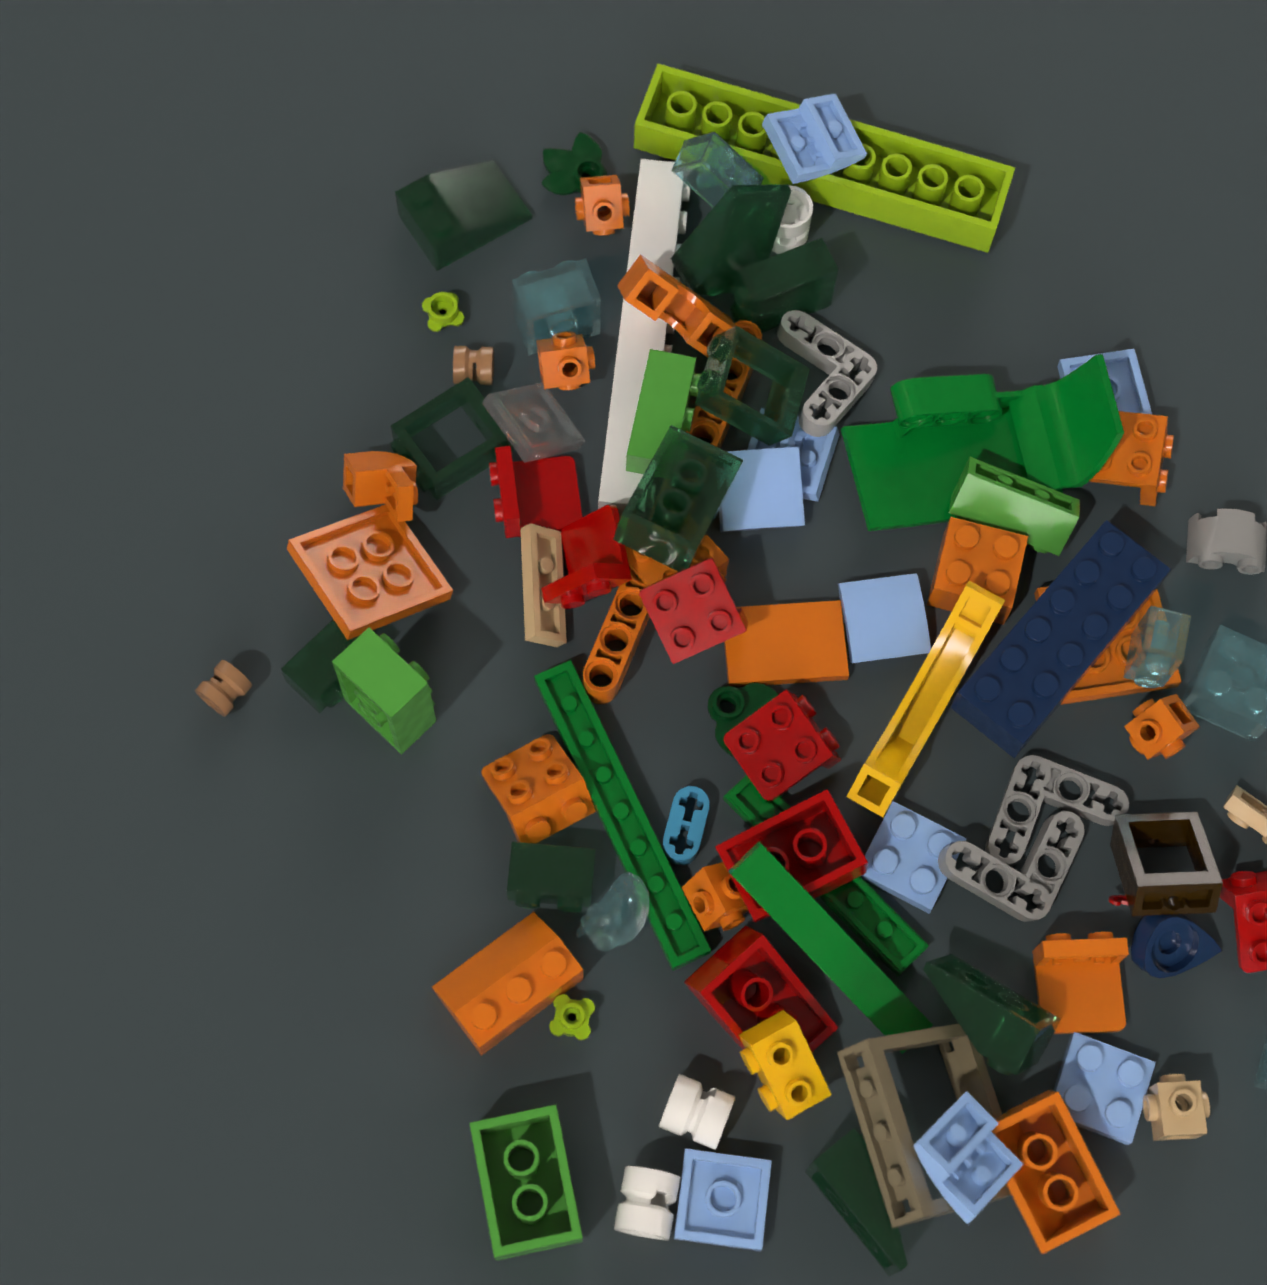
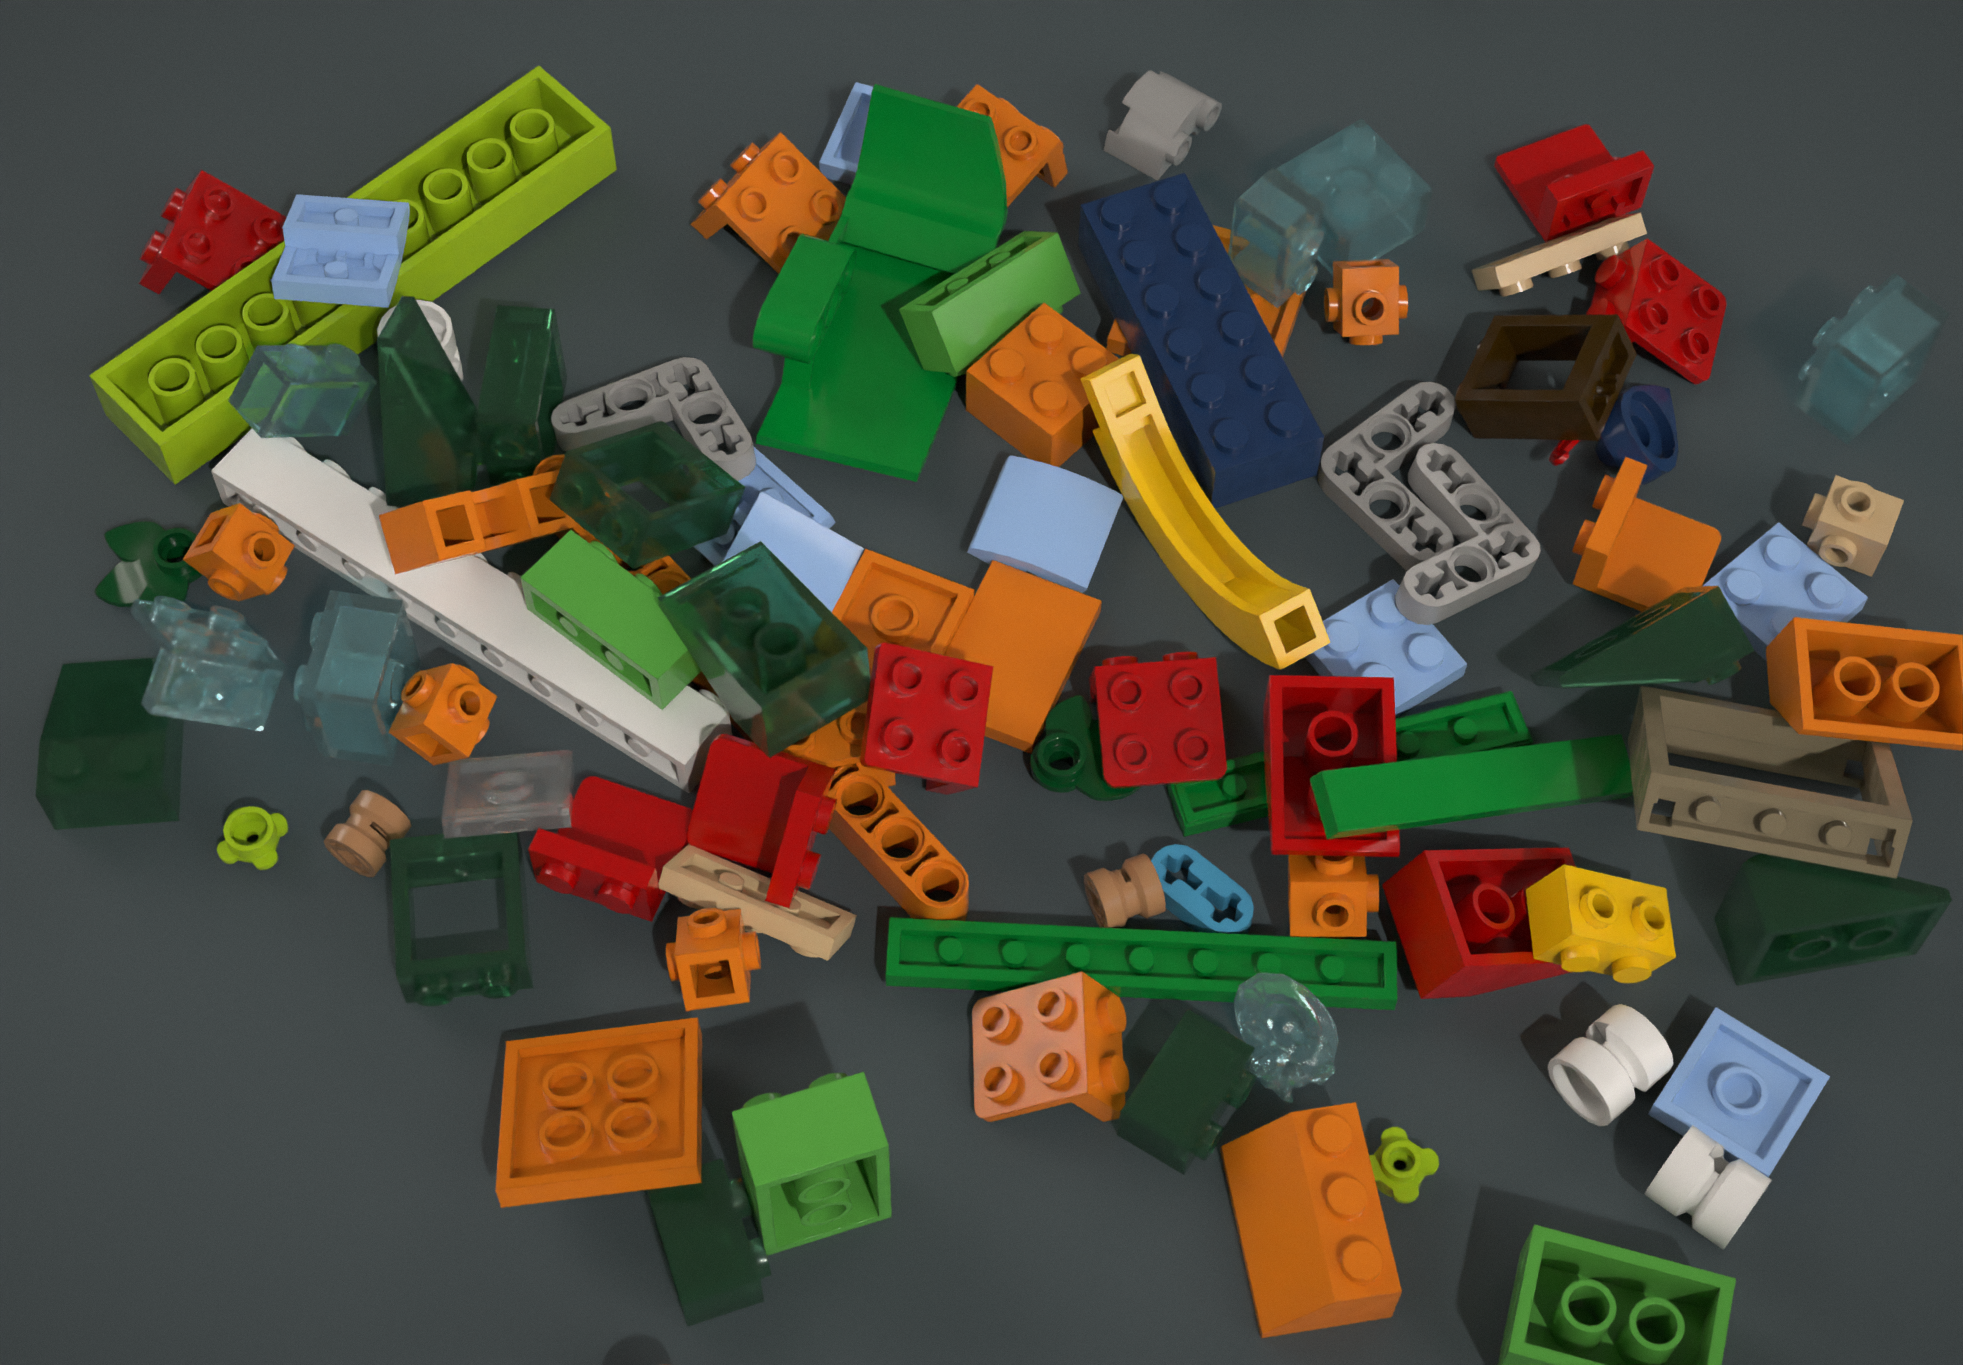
camera: 60 degrees left, 10 degrees down
orange brick [343,451,418,522] -> none
light blue slope [913,1091,1023,1224] -> none
none -> clear light blue bracket [130,596,286,731]
none -> red bracket [139,169,287,294]
none -> orange brick [666,908,761,1011]
none -> orange bracket [691,132,846,274]
none -> orange plate [816,549,974,656]
none -> medium nougat wheel [1084,853,1166,928]

